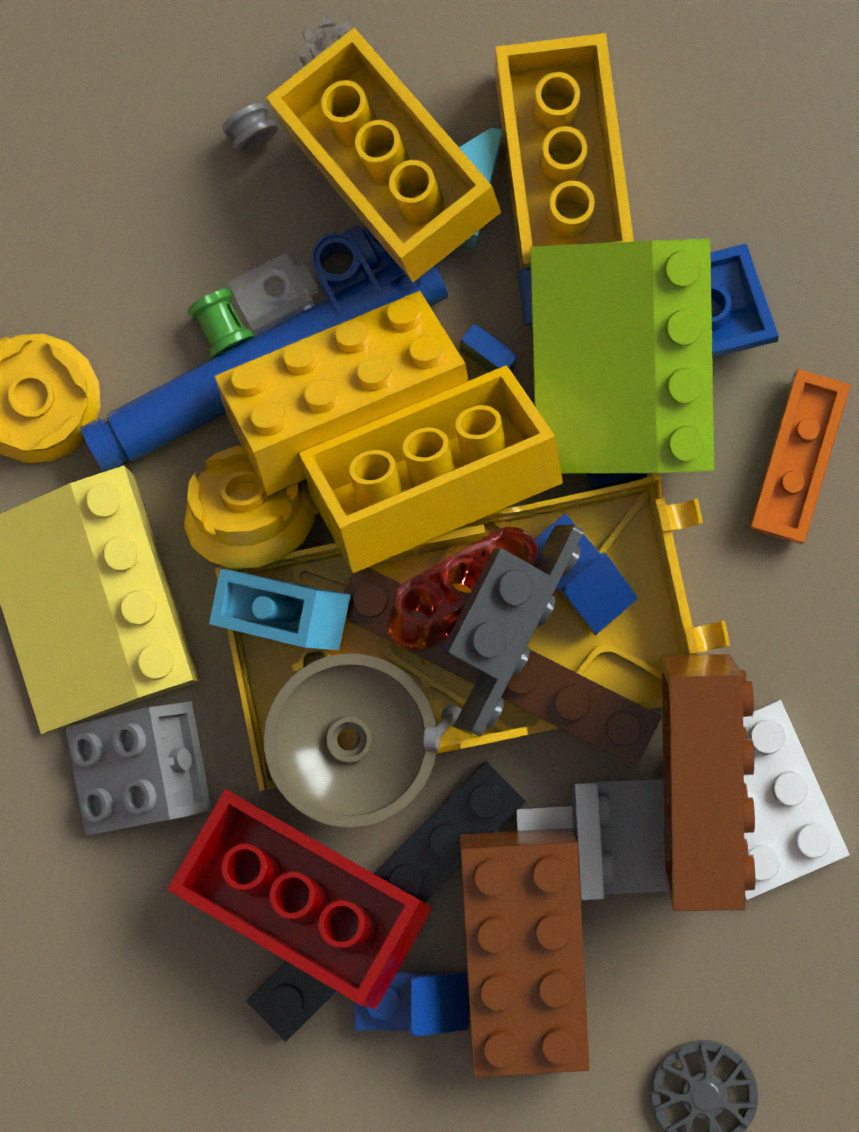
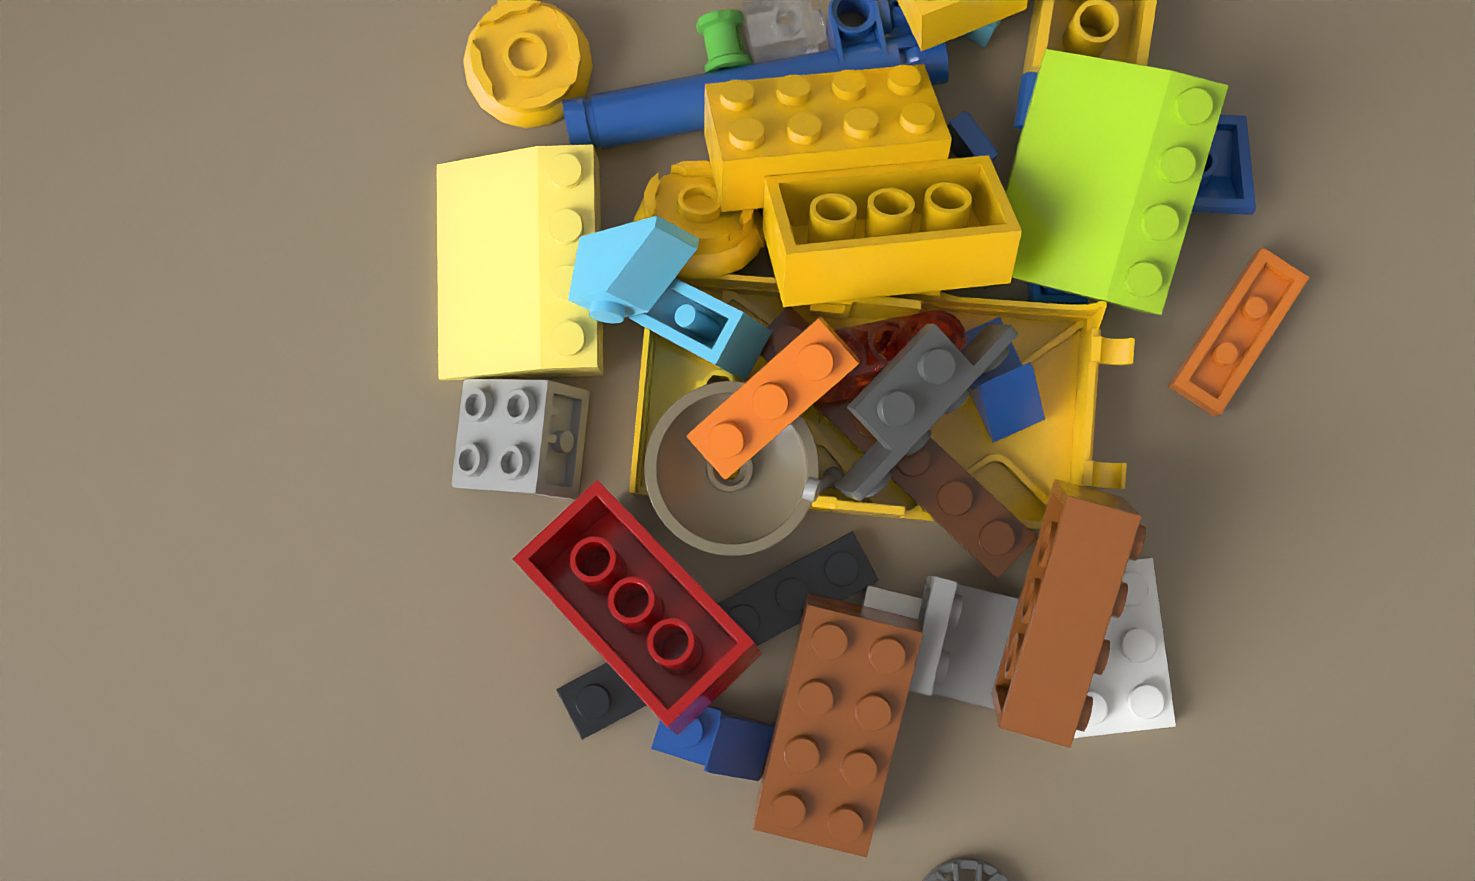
camera: 15 degrees right, 0 degrees up
none -> medium azure slope [568,216,699,323]
none -> orange plate [686,316,860,480]

